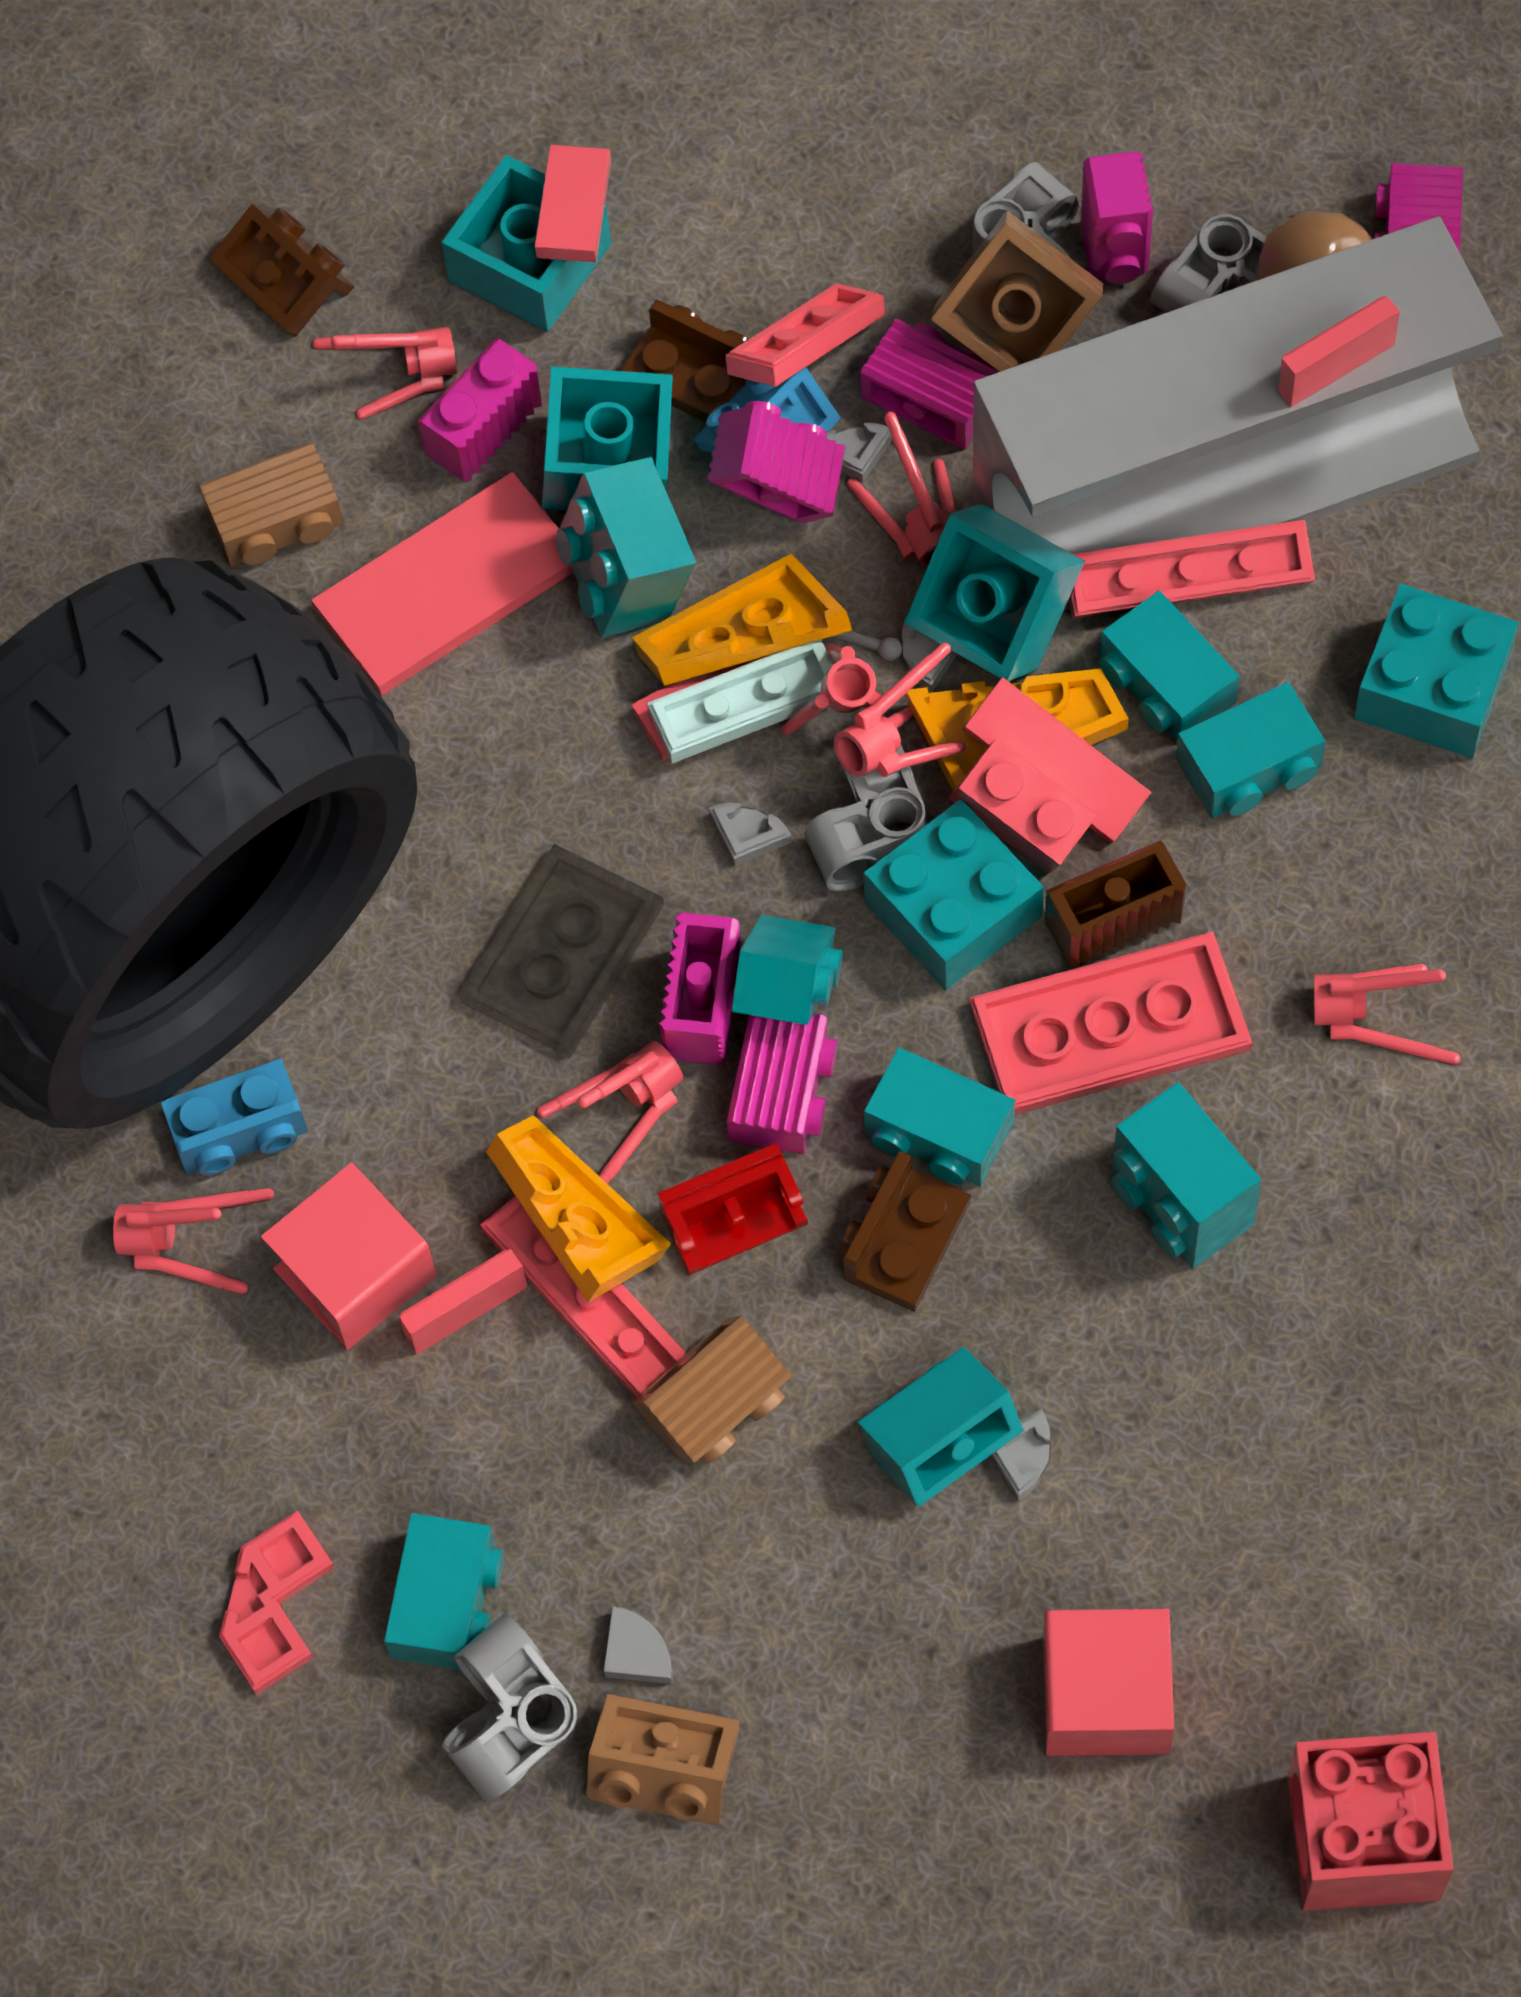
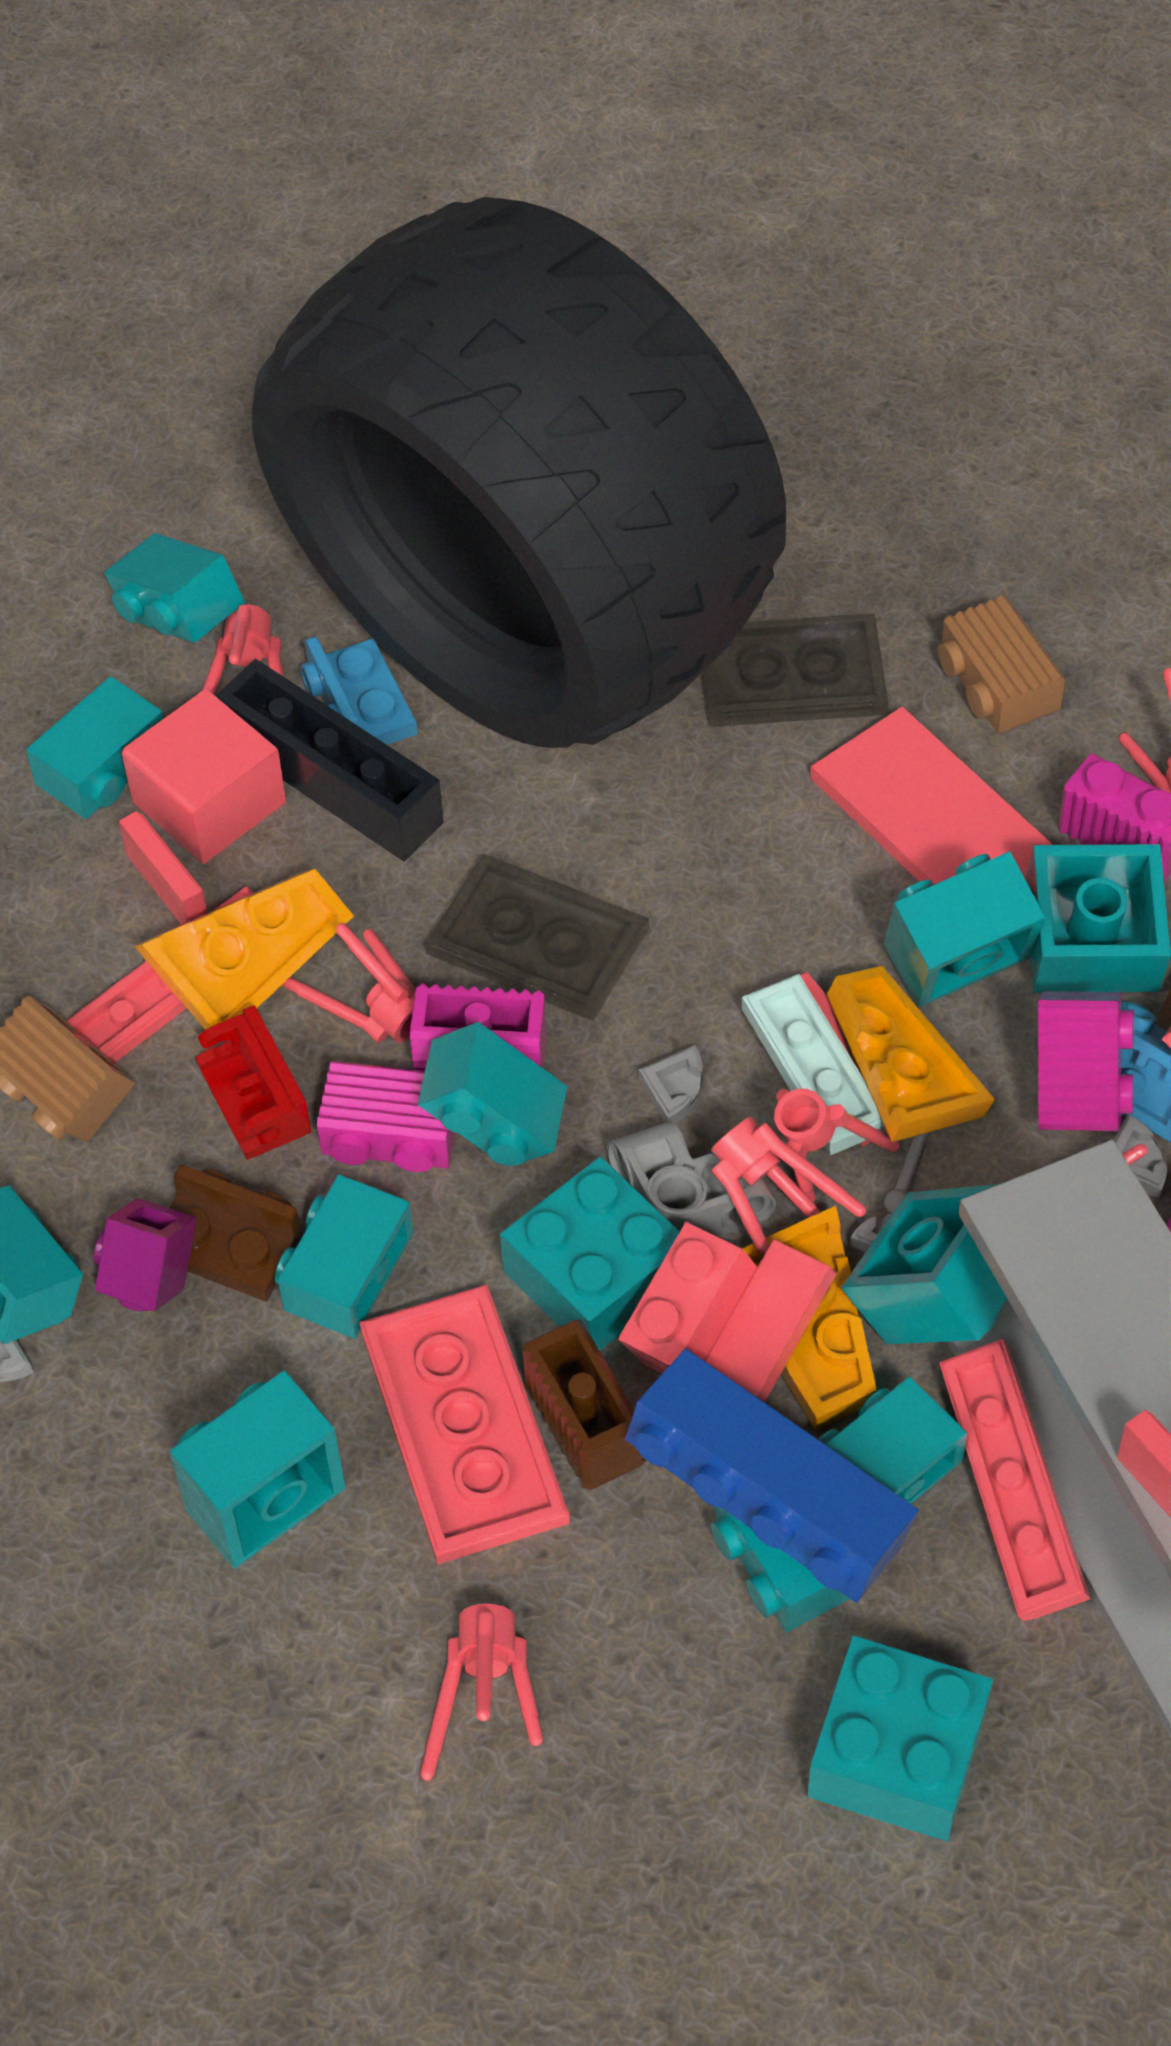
camera: 85 degrees right, 10 degrees down
none -> teal brick [26,676,164,820]
none -> magenta brick [94,1198,197,1312]
none -> teal brick [104,533,246,643]
none -> black brick [216,658,444,862]
none -> blue brick [625,1348,919,1603]

